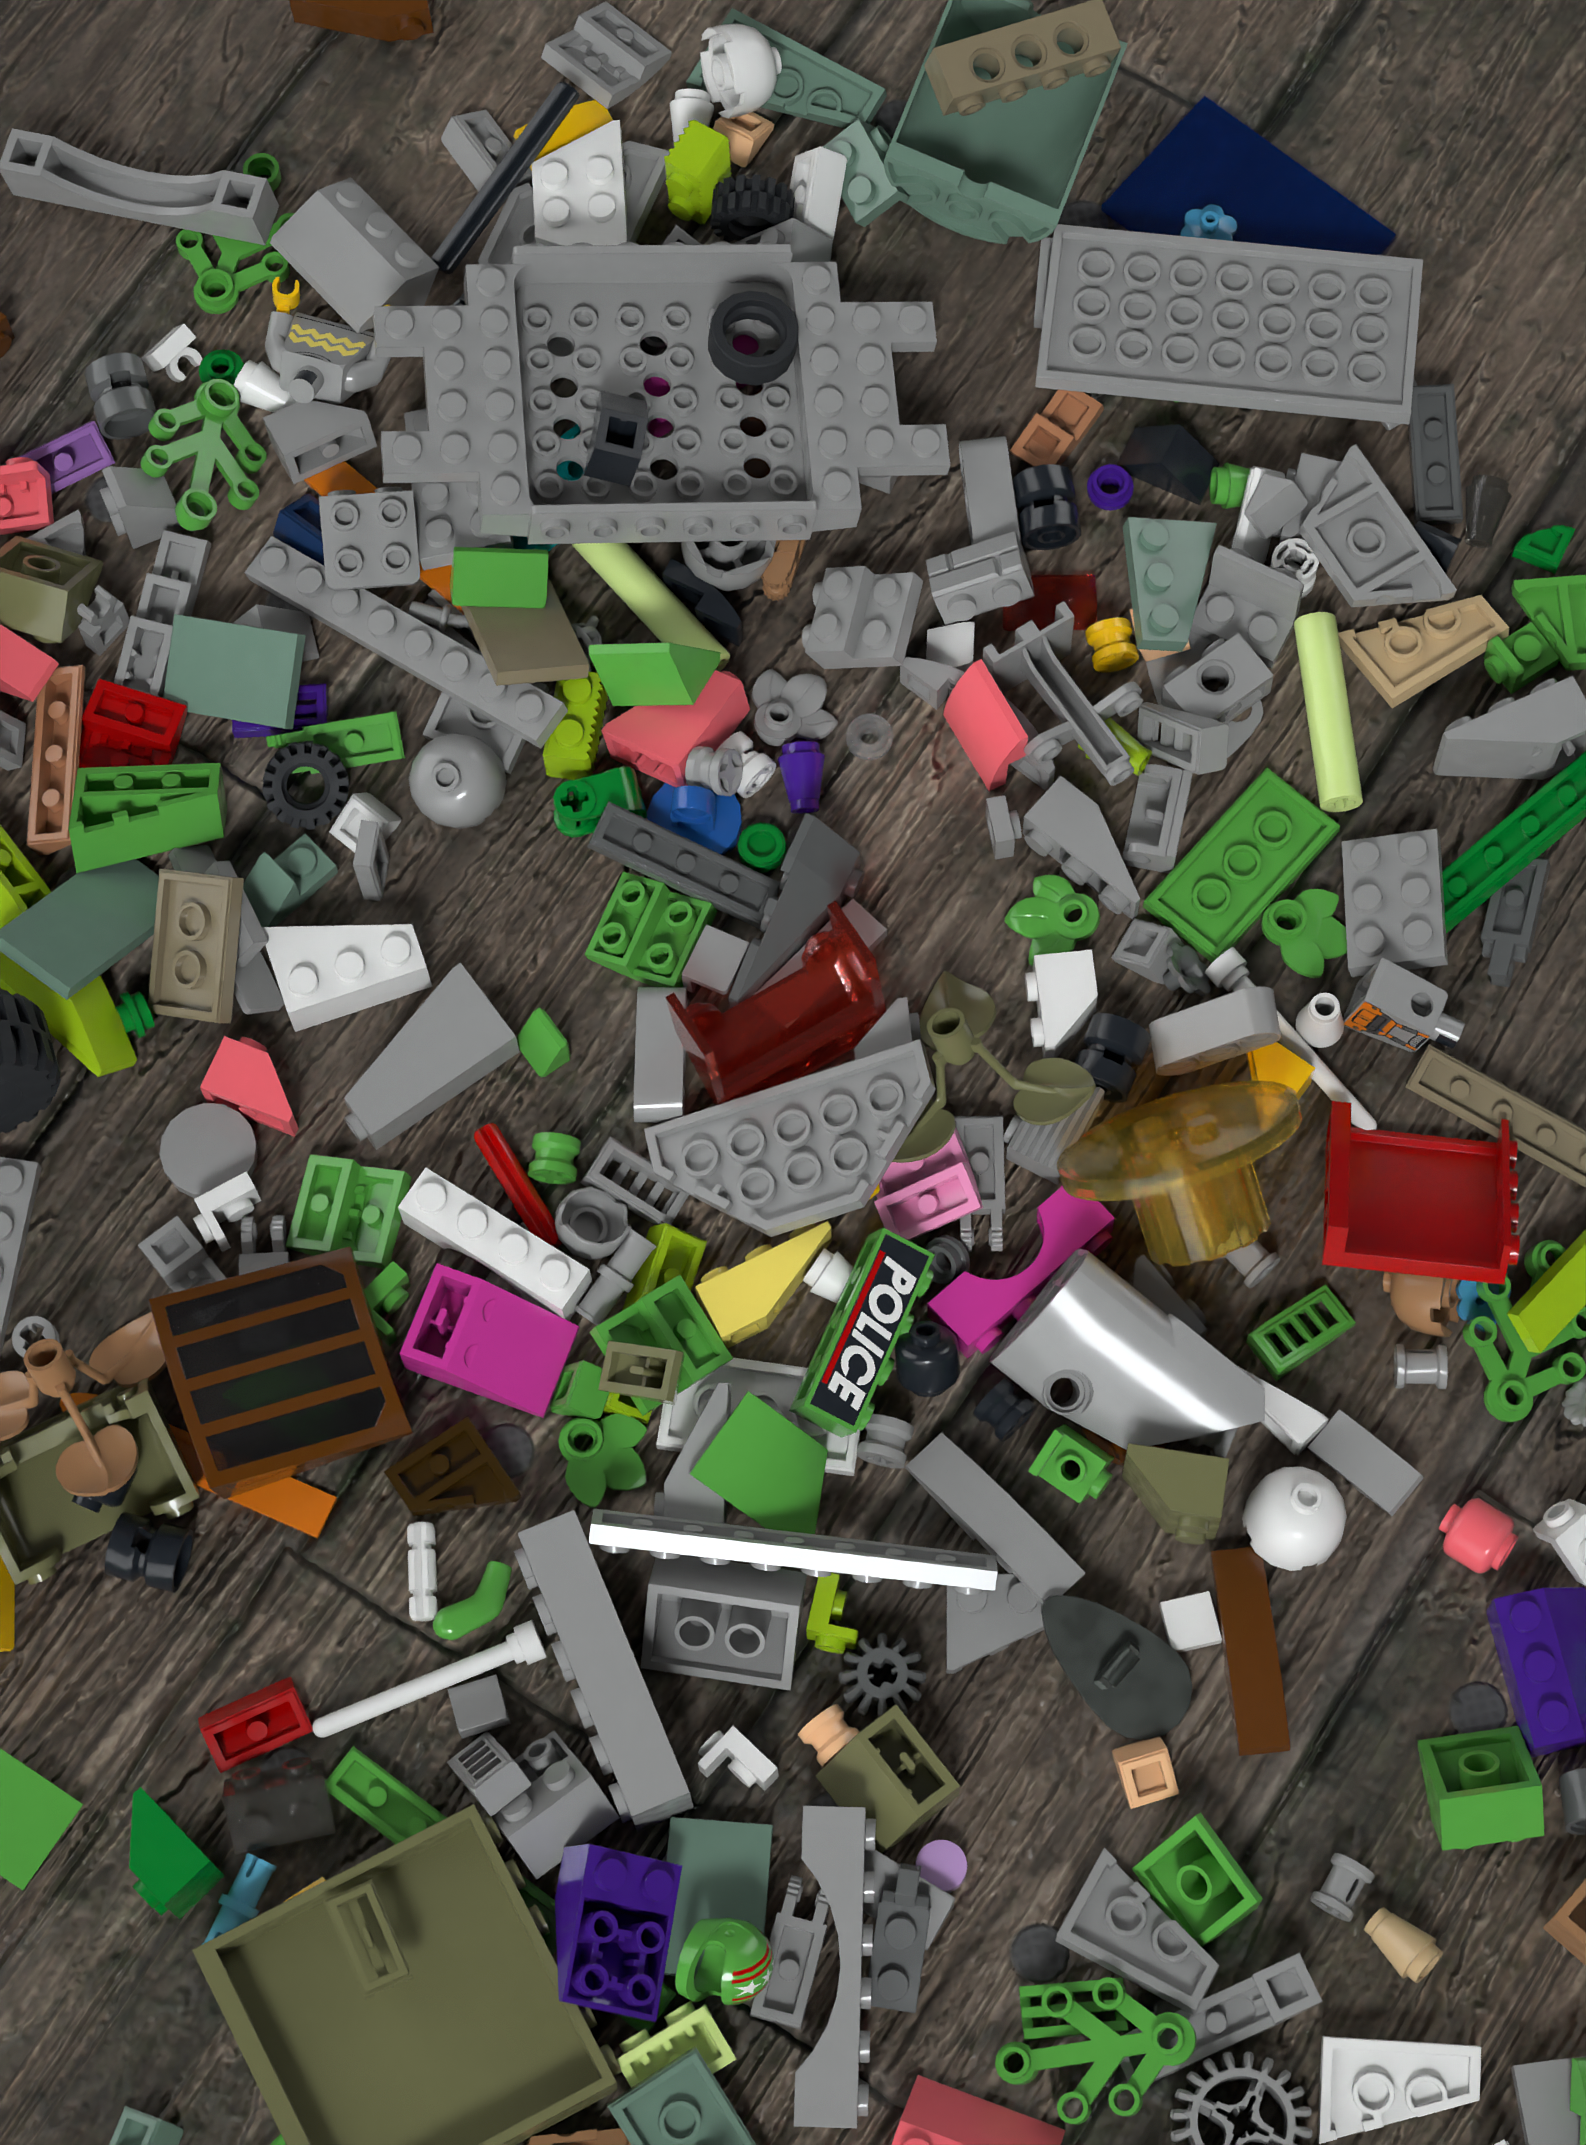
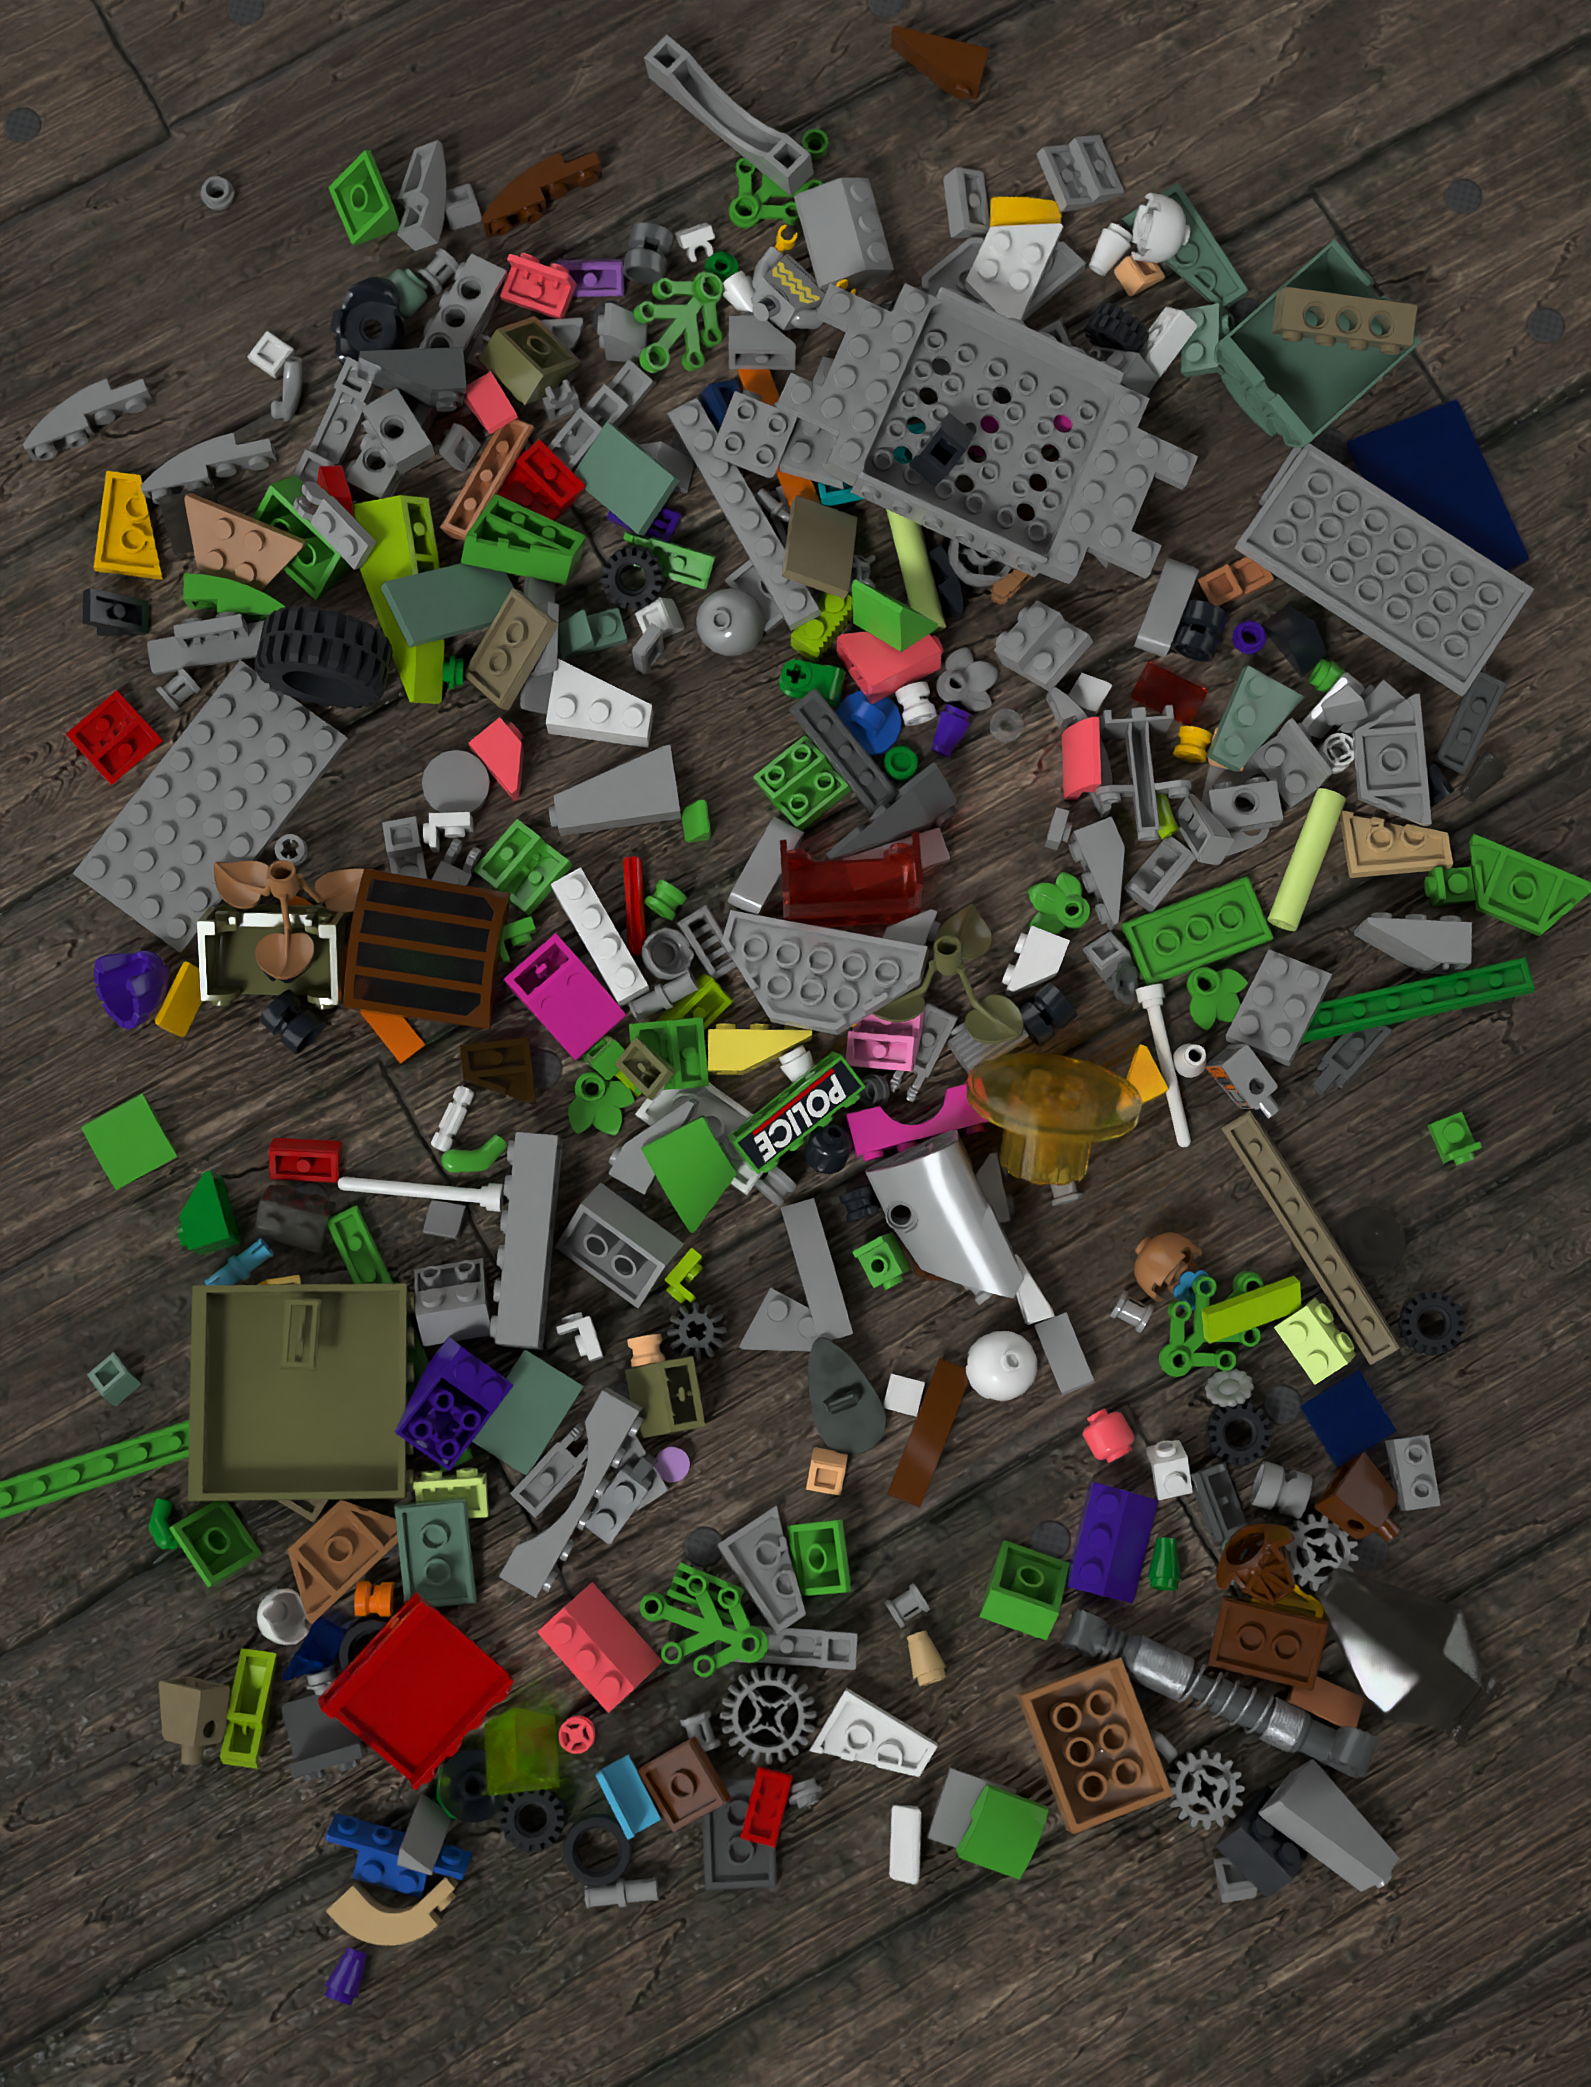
camera: 20 degrees right, 10 degrees up
black axle [431,81,580,274] -> none
light grey slope [447,1731,532,1817] -> none
bright green slope [450,547,548,608] -> none
plate [589,1509,998,1595] -> none
lime brick [664,120,732,224] -> none
bright green helmet [675,1918,774,2005] -> none
light grey panel [682,924,750,995] -> none
light grey wheel [685,746,743,796] -> none
black tyre [708,291,799,385] -> none
light grey brick [926,531,1035,625] -> none
olive slope [1122,1443,1229,1545] -> none
light grey beam [1149,987,1281,1076] -> none
dark azure plant [1180,204,1237,241] -> none
bright green slope [1246,1284,1356,1381] -> none
red panel [1322,1101,1520,1285] -> none
green tile [1512,525,1575,574] -> none

